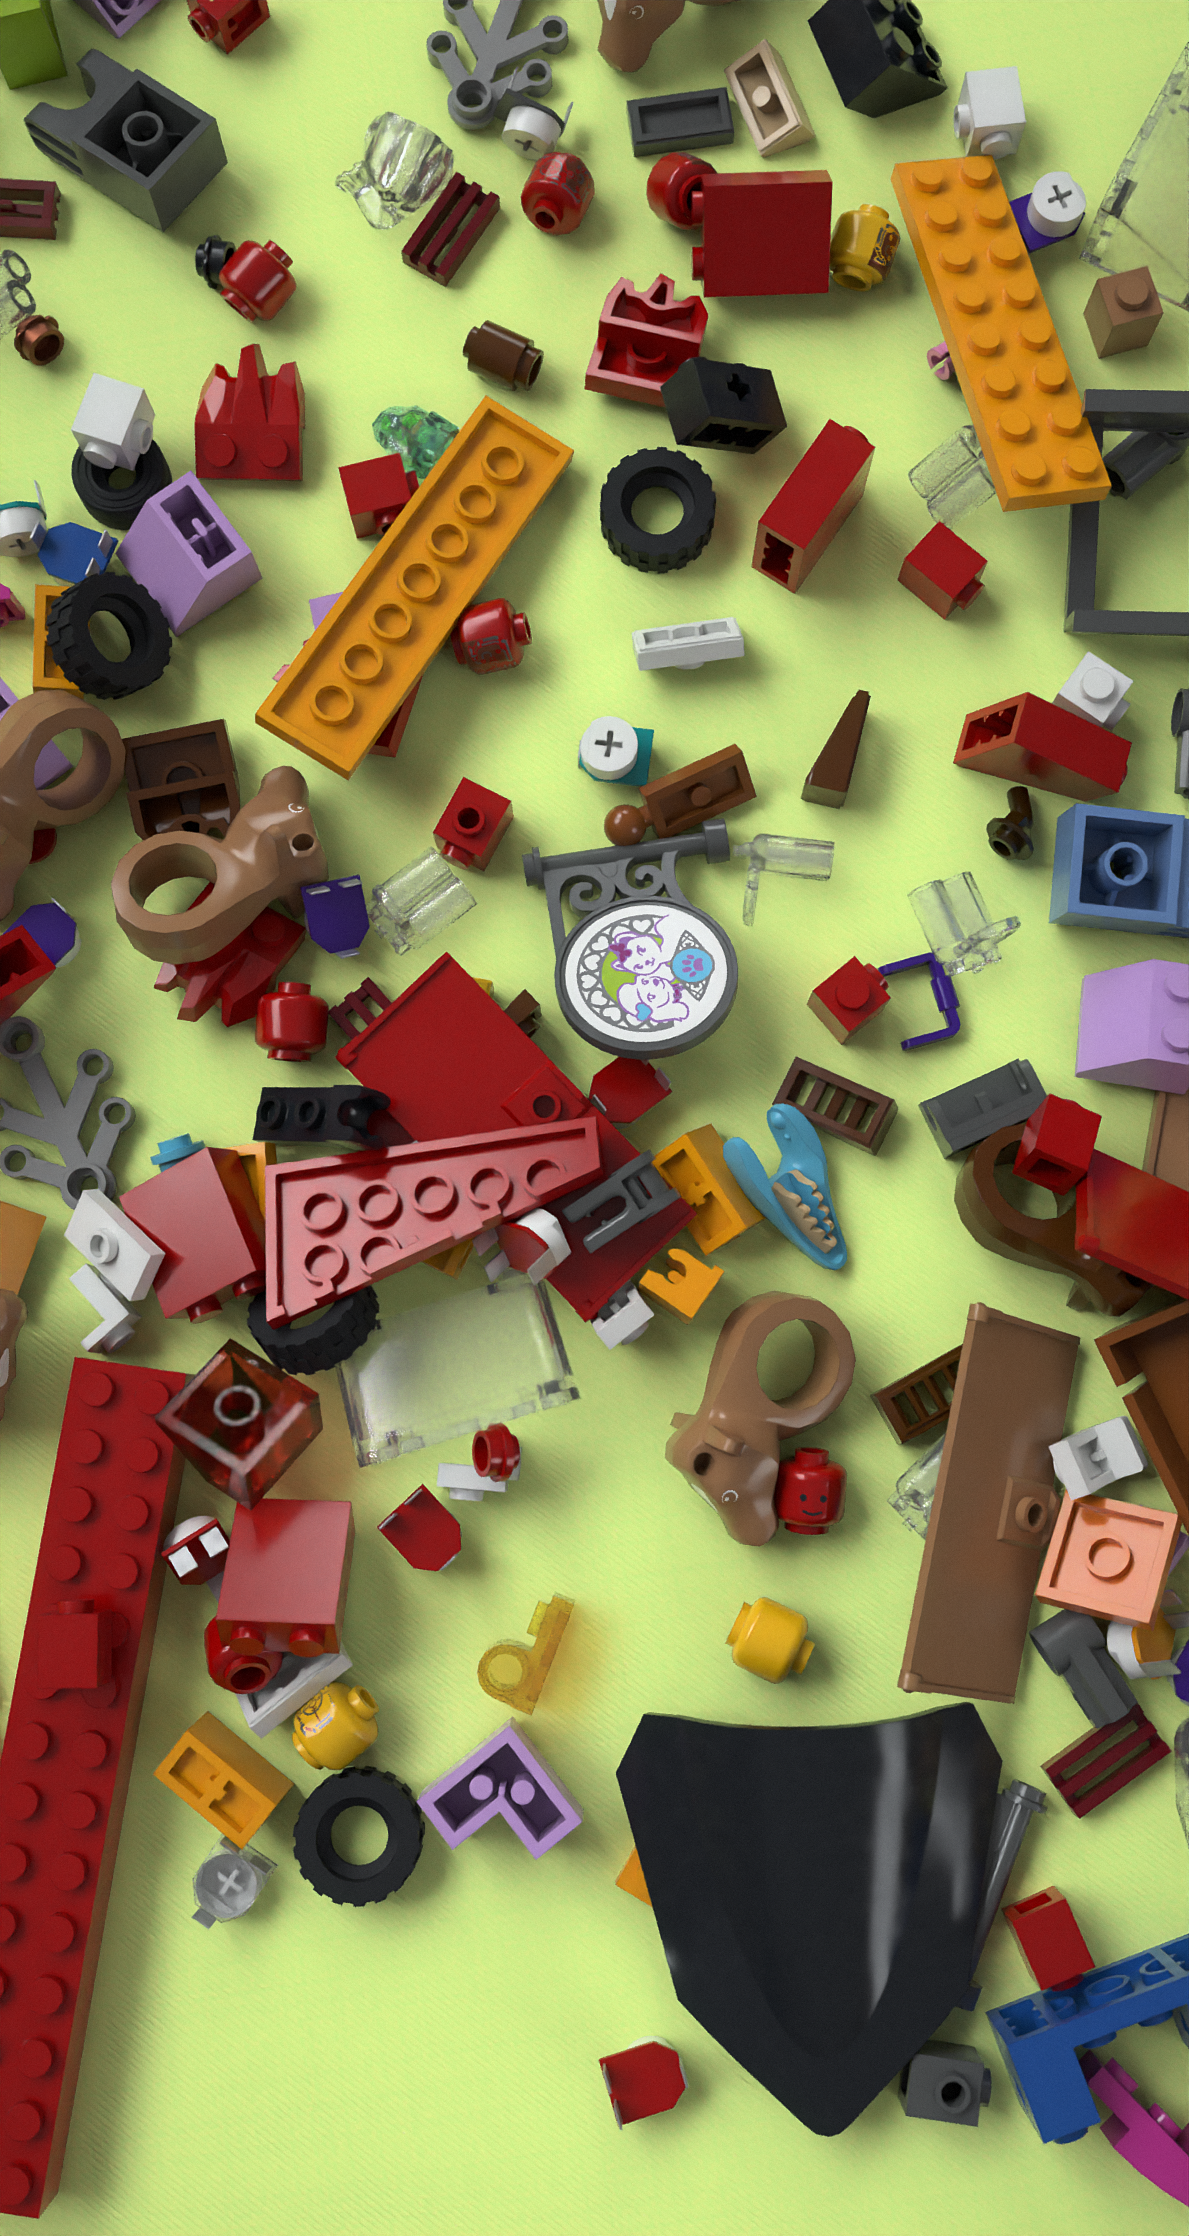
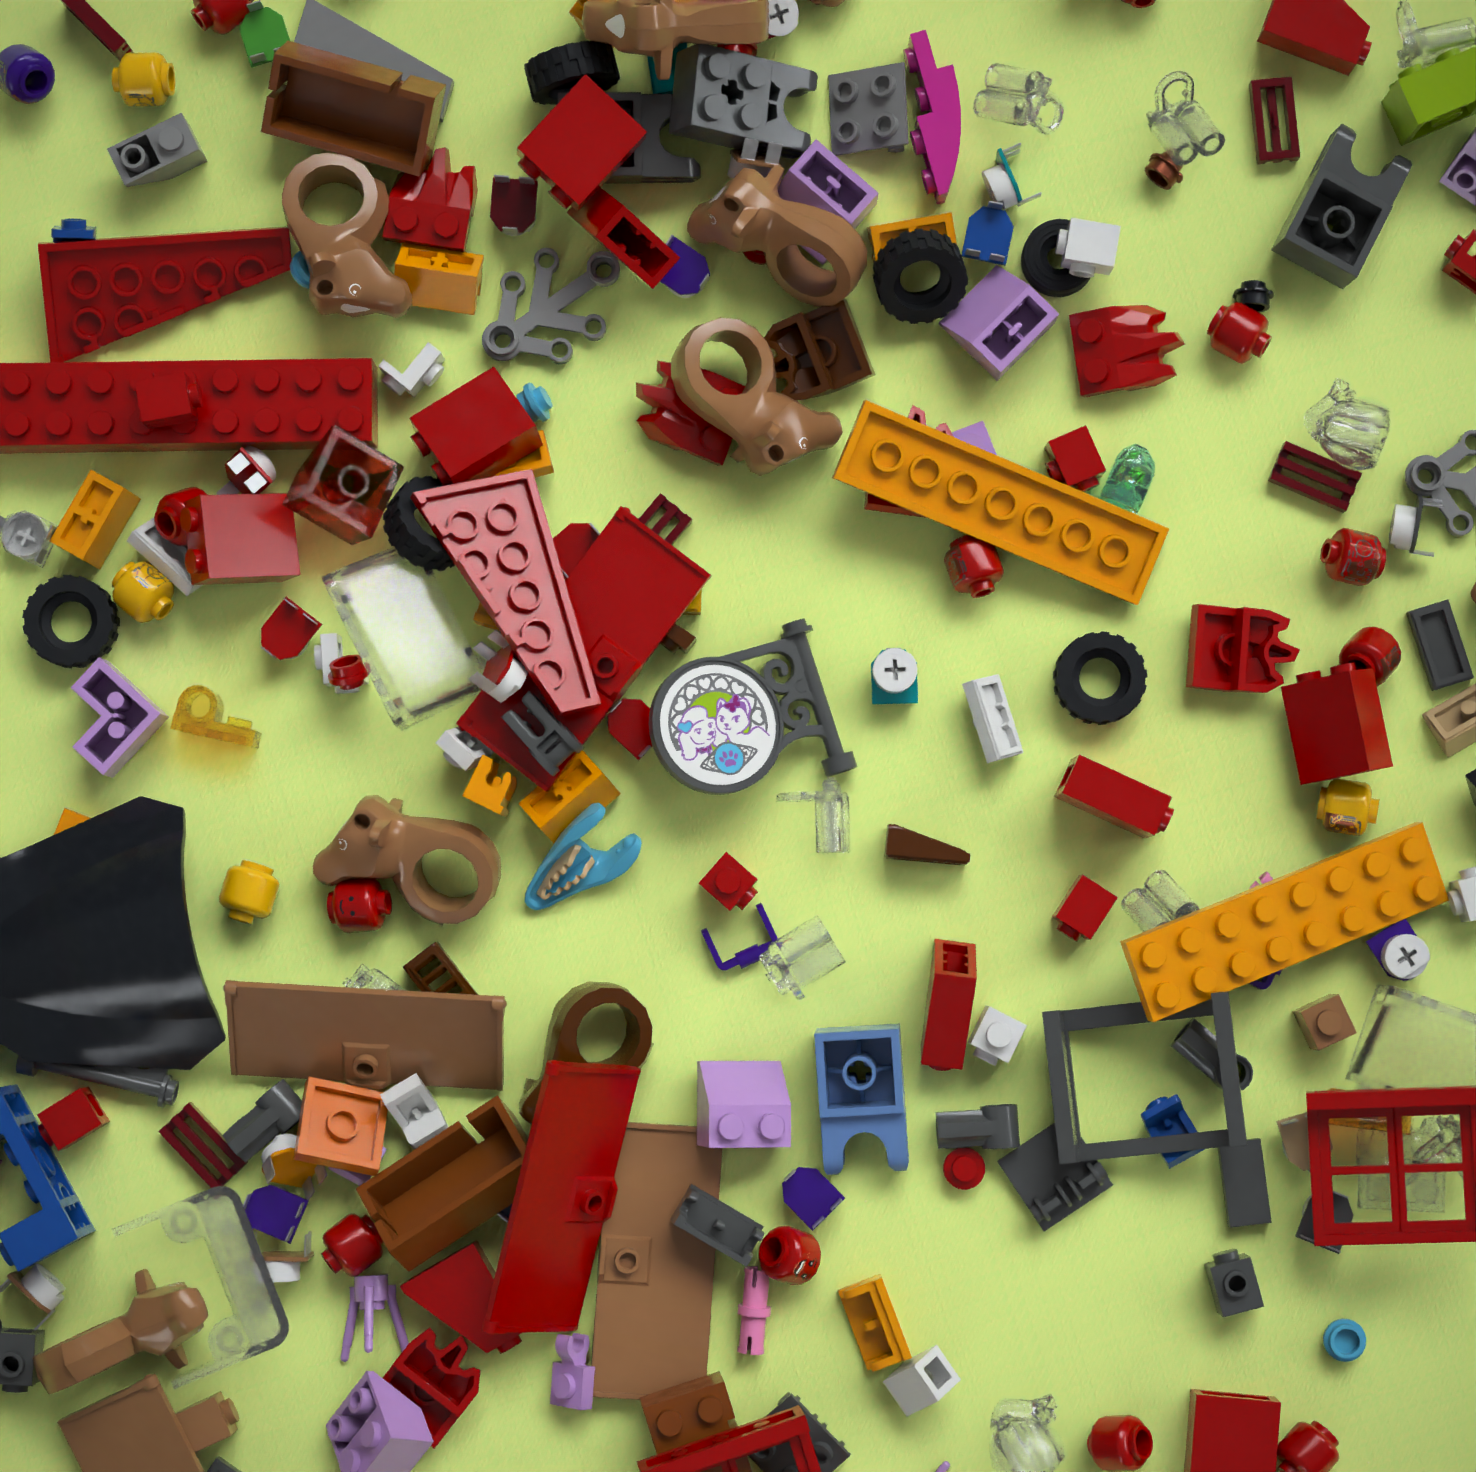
camera: 80 degrees right, 5 degrees up
white plate [64,1189,165,1301] -> none
black plate [252,1085,391,1151] -> none
red head [255,982,329,1062] -> none
dark purple piece [300,874,370,959] -> none
clear piece [365,846,477,956] -> none
red brick [433,777,514,871] -> none
reddish brown brick [463,320,544,391] -> none
dark orange plate [604,744,757,846] -> none
black brick [660,357,788,454] -> none
reddish brown slope [772,1057,898,1156] -> none
dark grey hinge [918,1058,1047,1159] -> none
dark brown plate [986,786,1034,860] -> none
red brick [1012,1093,1102,1196] -> none

